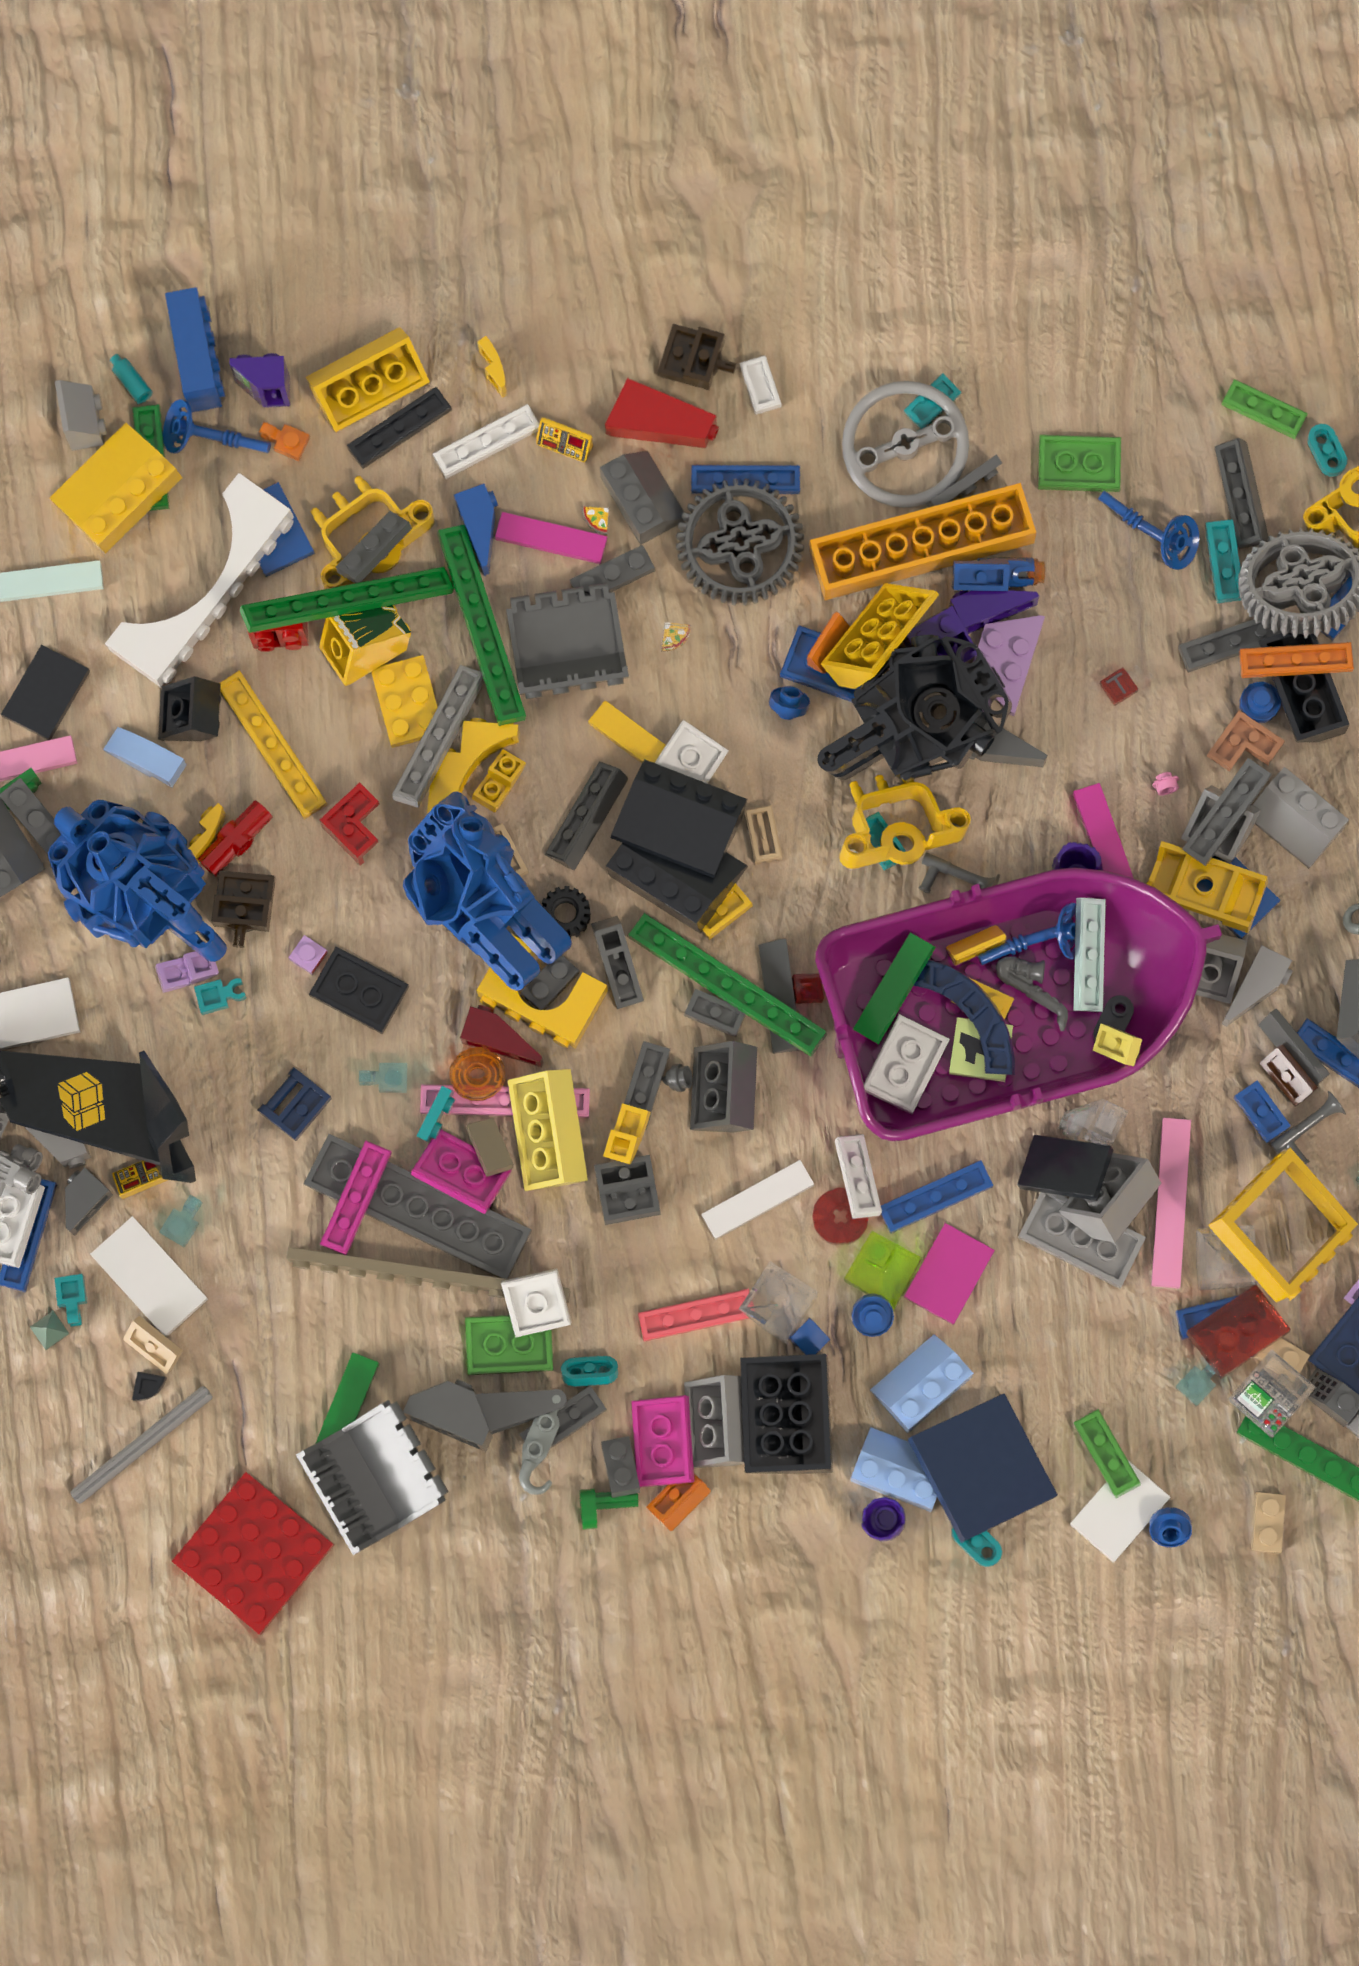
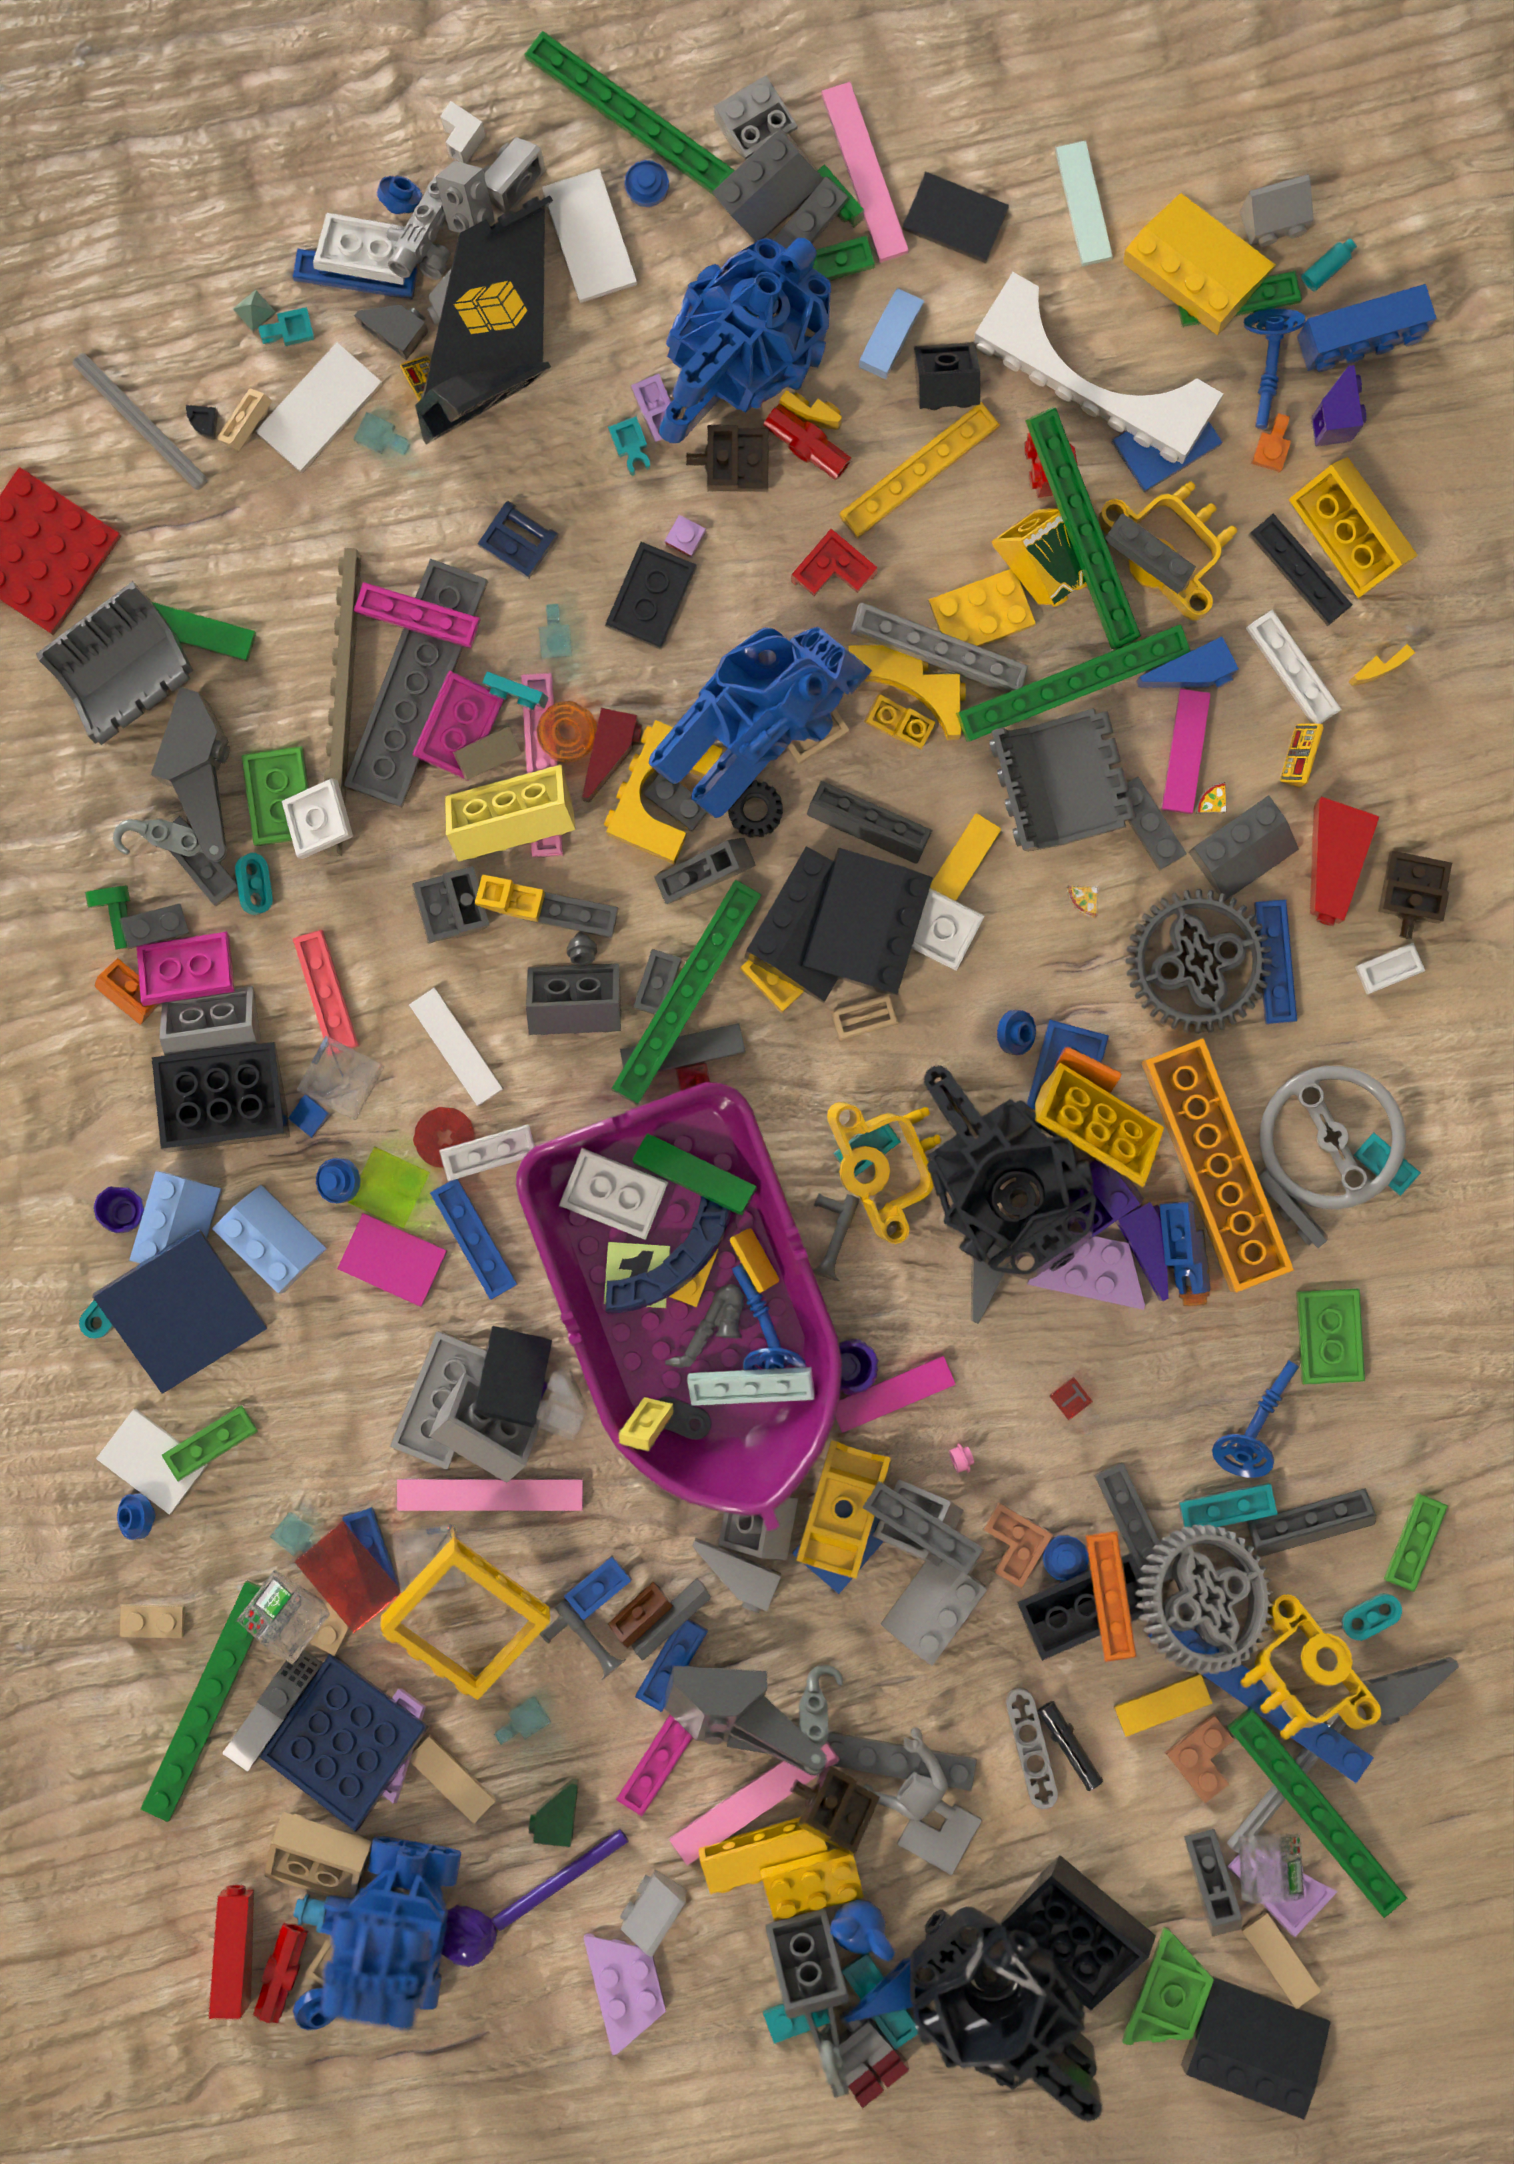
camera: 85 degrees right, 10 degrees up
none -> green plate [813,236,875,281]

